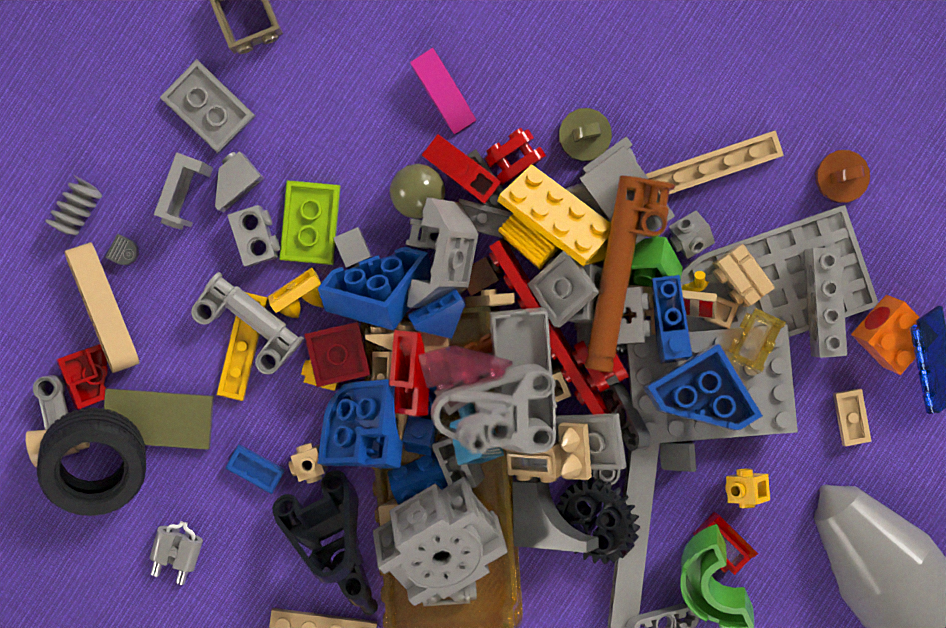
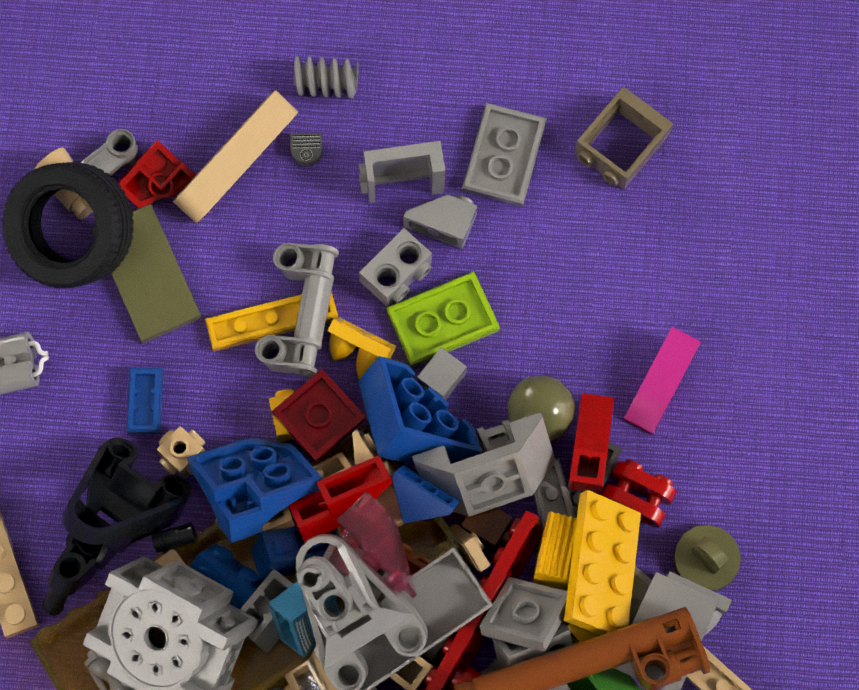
camera: 60 degrees right, 15 degrees down
none -> black pin [152,522,197,554]

